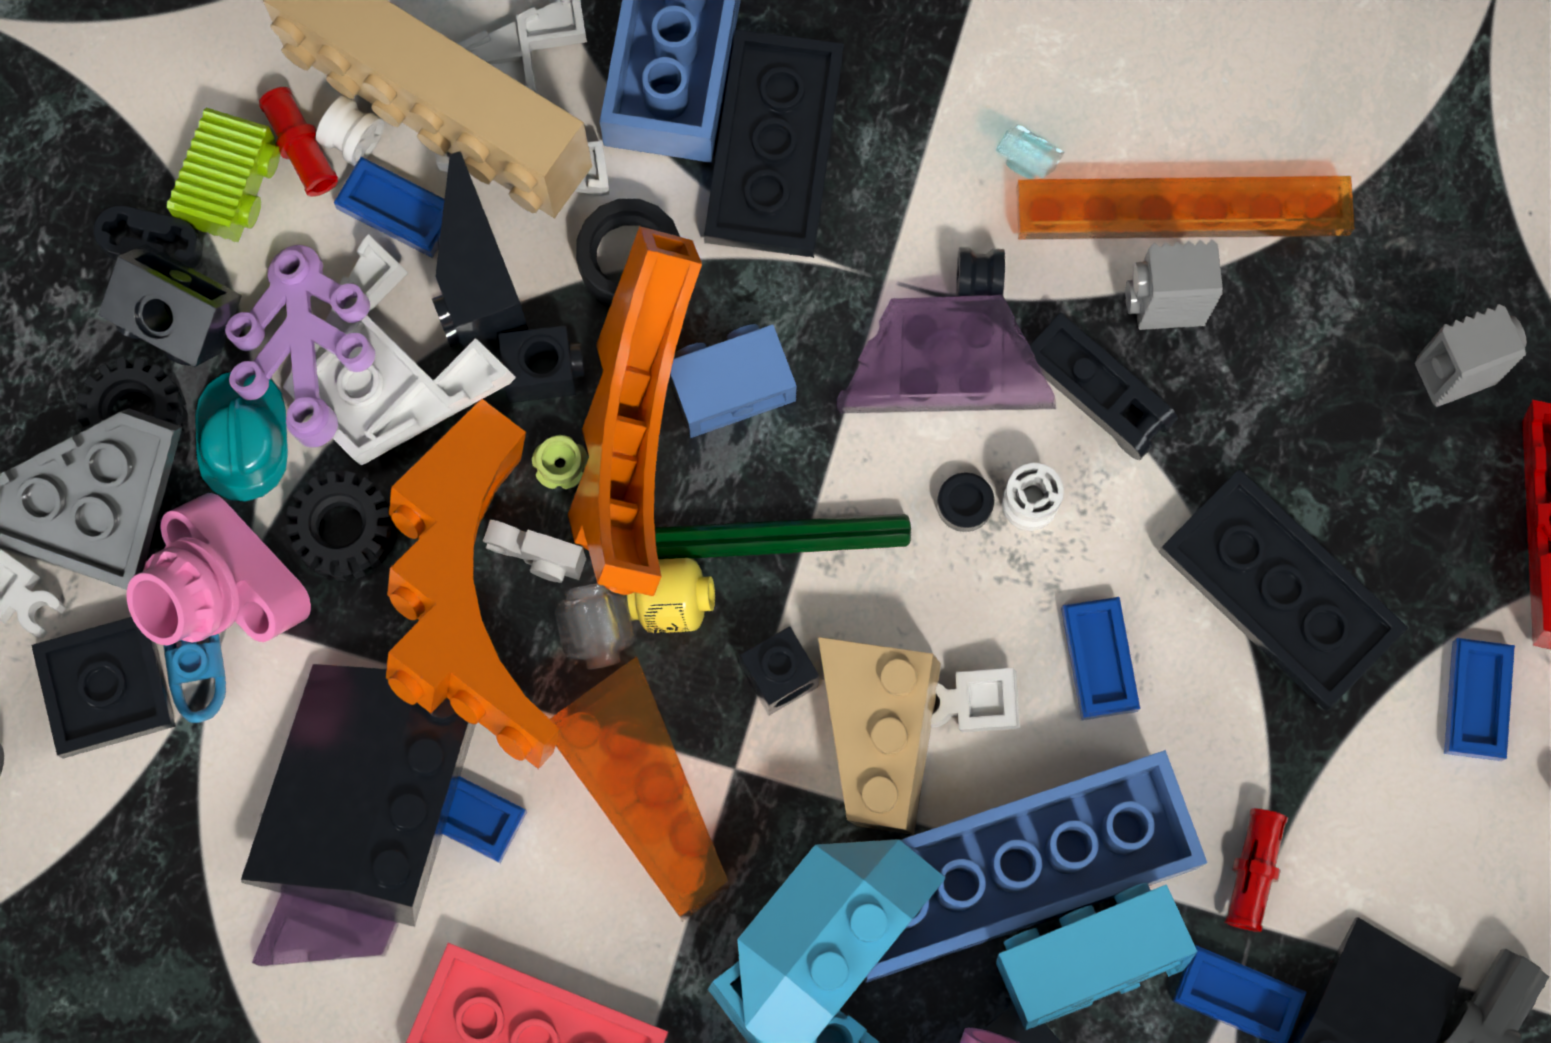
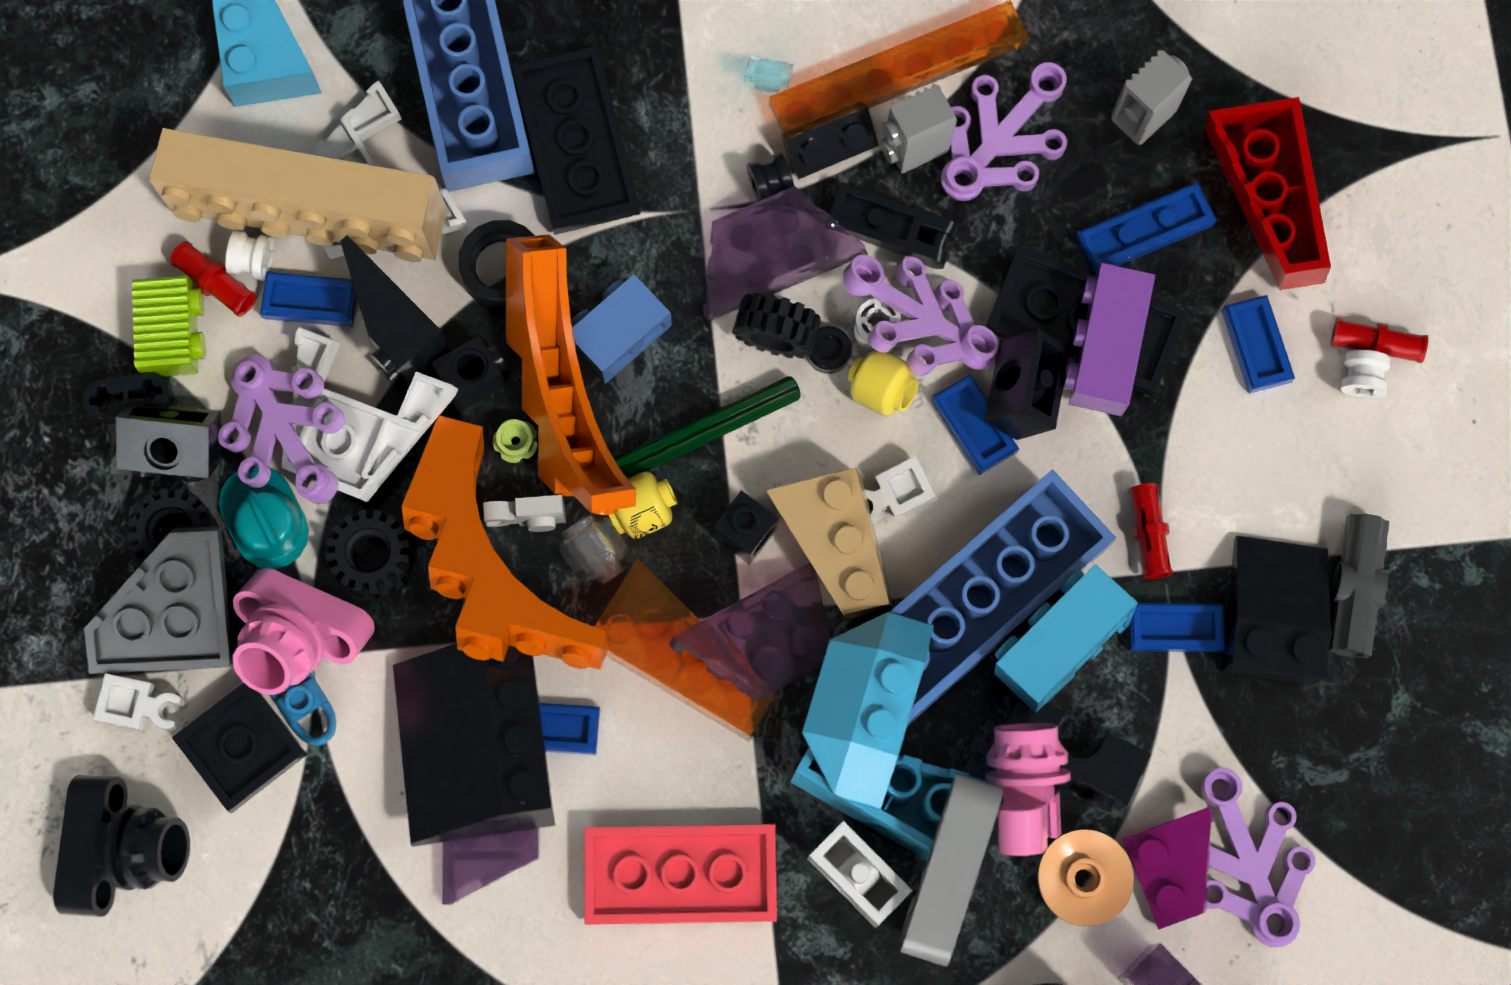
camera: 25 degrees left, 0 degrees up
none -> clear purple wing [668,563,831,702]
none -> black tyre [732,293,821,359]
none -> black plate [781,101,879,179]
none -> lavender plant [843,255,999,376]
none -> light yellow head [848,350,919,417]
none -> lavender plant [941,62,1067,201]
none -> black brick [984,328,1070,440]
none -> medium lavender brick [1063,263,1155,417]
none -> blue tile [1075,182,1217,275]

